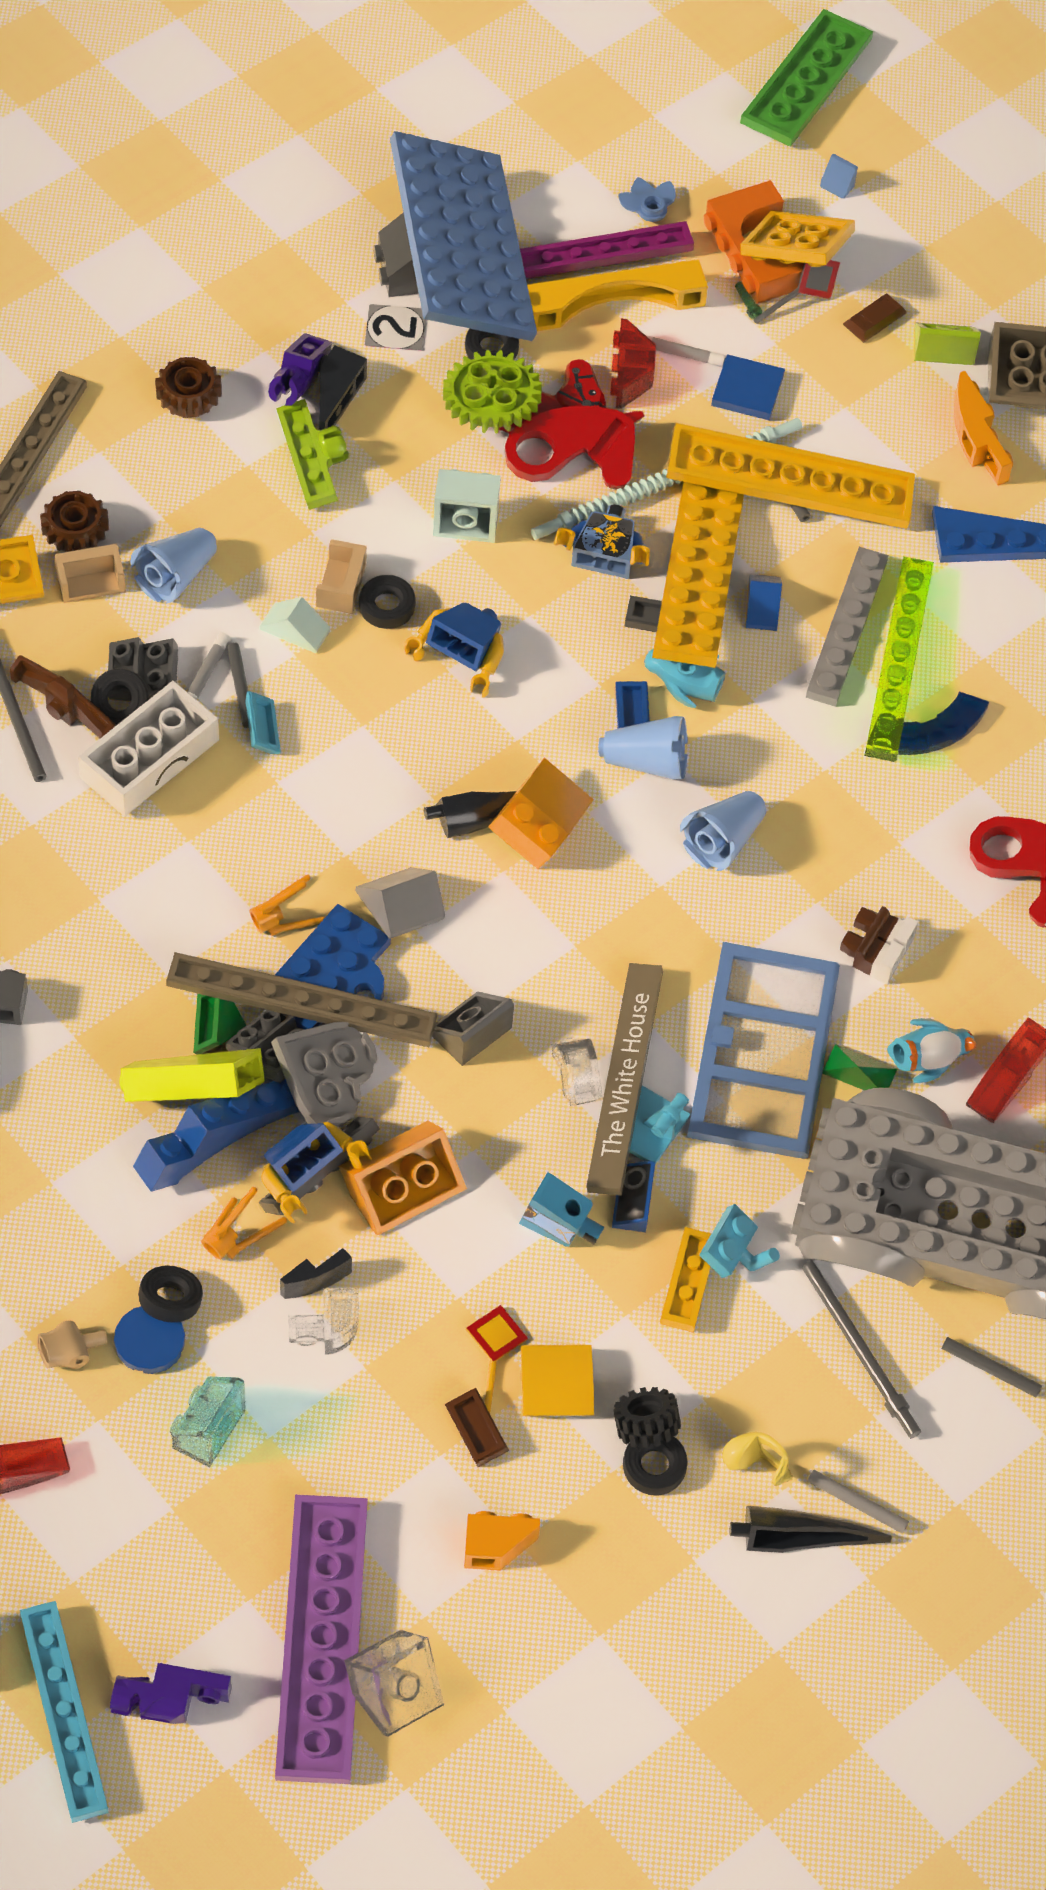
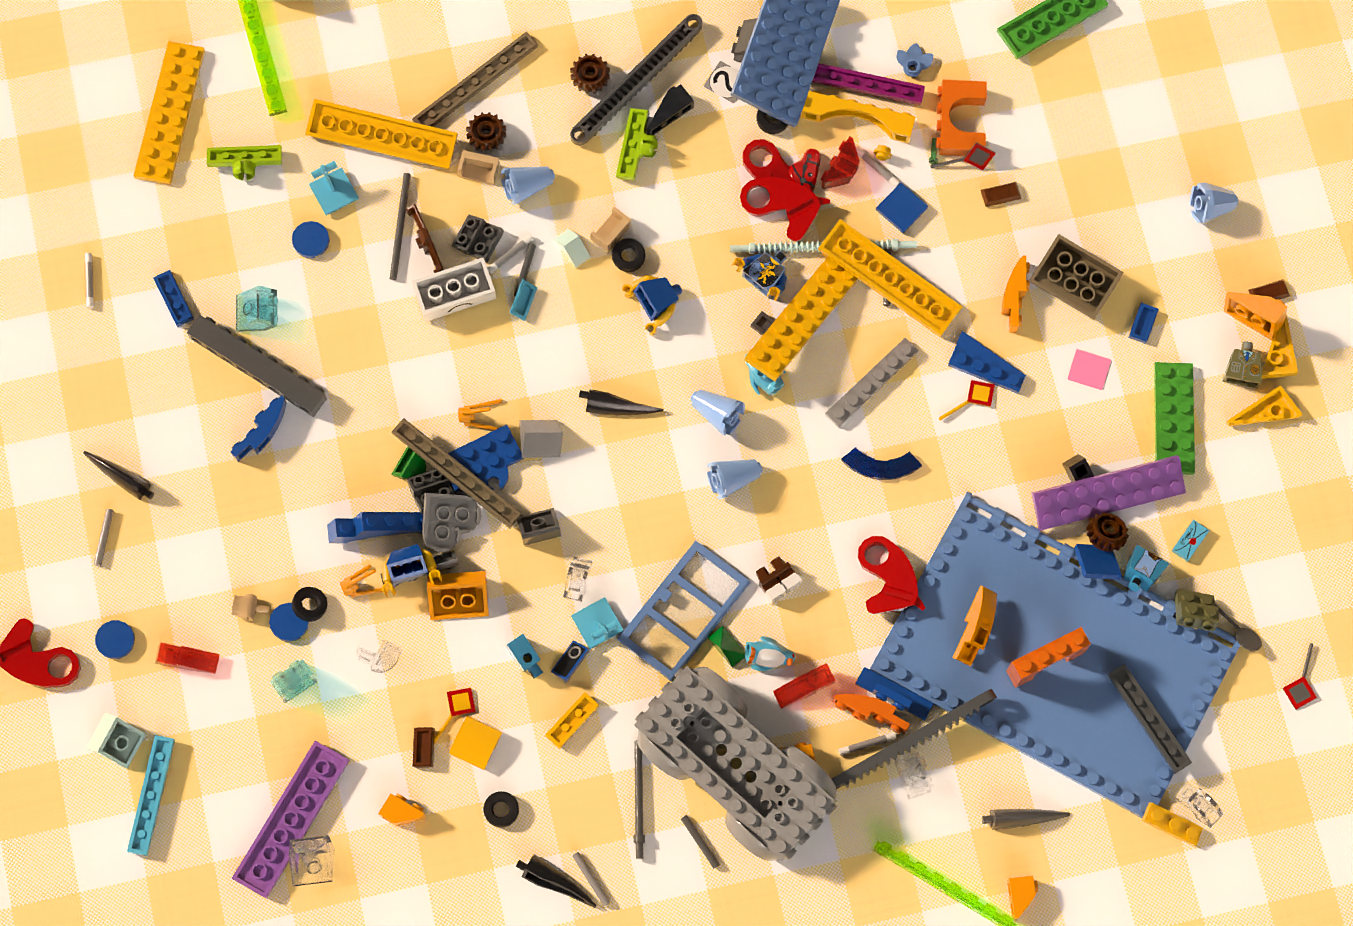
camera: 30 degrees right, 15 degrees up
black tyre [90,668,149,726] -> none
dark purple plate [110,1663,232,1724] -> none
neon yellow slope [119,1048,265,1102] -> none
dark purple plate [268,333,332,406] -> none
black slope [280,1248,352,1299] -> none
light aqua brick [433,469,501,543] -> none
lime gear [443,350,542,434] -> none
light orange slope [488,757,594,869] -> none
dark tan tile [586,963,663,1196] -> none
black tyre [613,1387,681,1448] -> none
blue tile [615,681,650,729] -> none
medium azure plate [699,1204,780,1278] -> none
light yellow piece [722,1432,793,1486] -> none
yellow plate [741,211,855,267] -> none
blue slope [746,574,782,631] -> none
medium blue slope [820,154,858,198] -> none
clear neon green plate [864,556,934,762] -> none
lime slope [914,322,981,365] -> none
none -> dark grey gear [570,14,703,146]
none -> yellow plate [873,145,892,161]
none -> piece [939,380,995,421]

